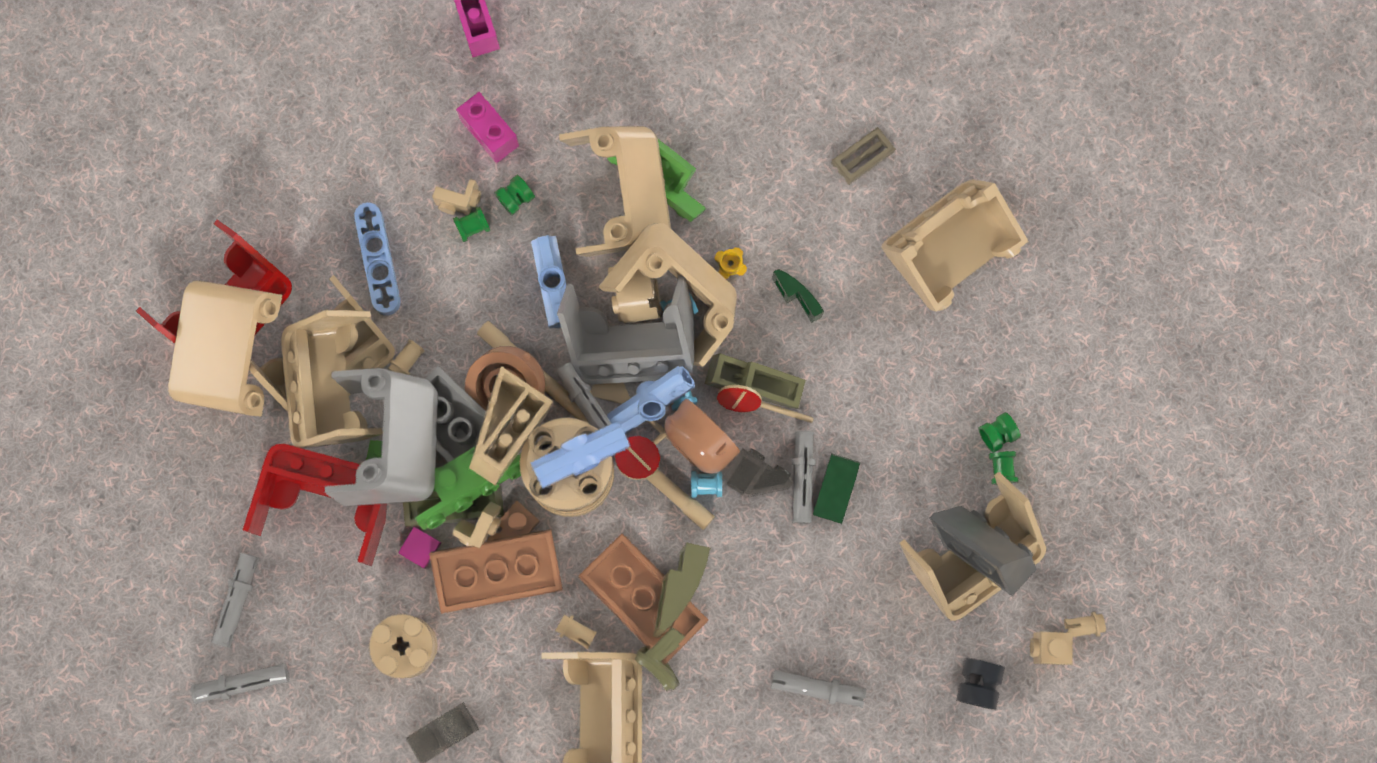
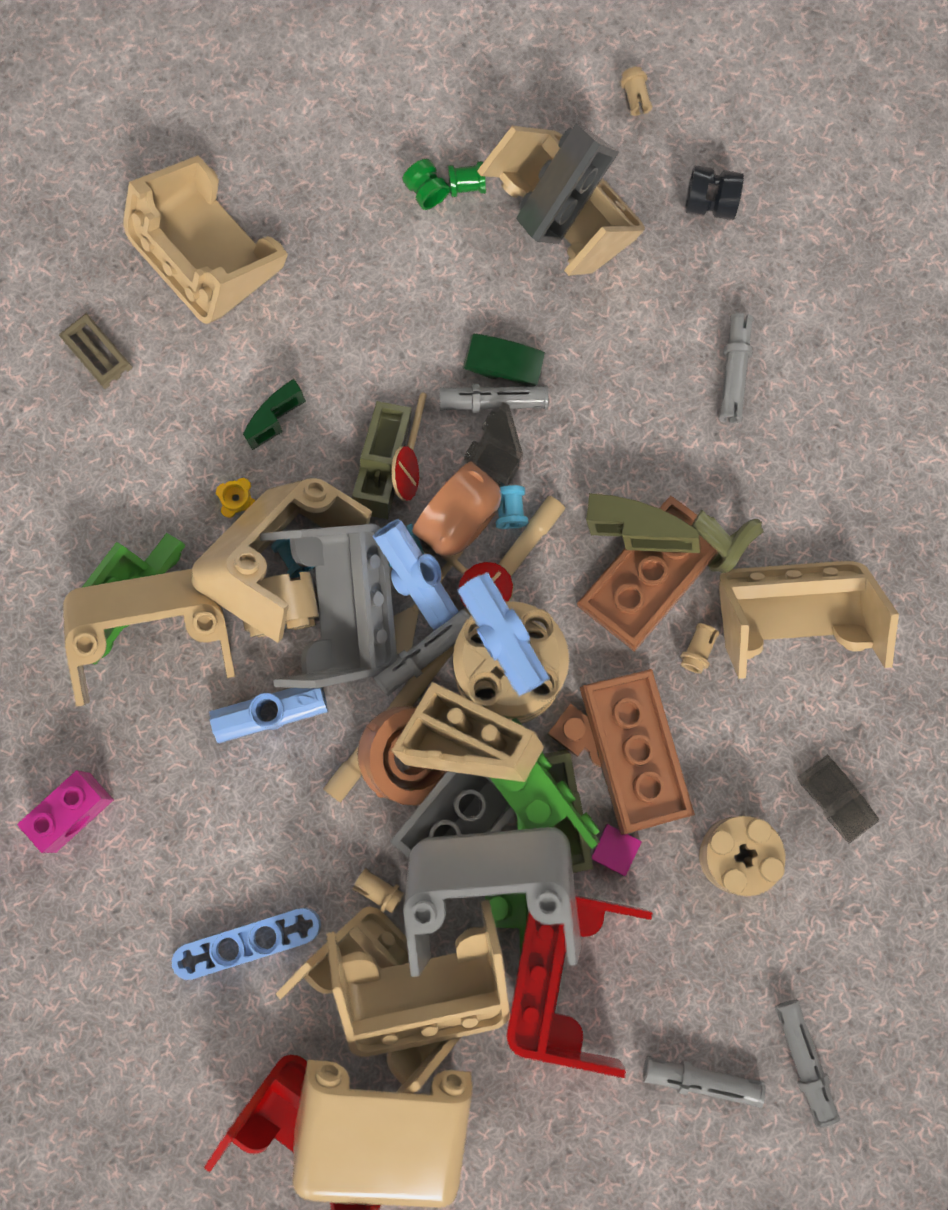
camera: 90 degrees left, 0 degrees up
tan bracket [432,179,481,215] -> none
tan bracket [452,502,502,548] -> none
green bush [453,206,491,242] -> none
green wheel [494,174,535,216] -> none
tan brick [1030,632,1073,665] -> none

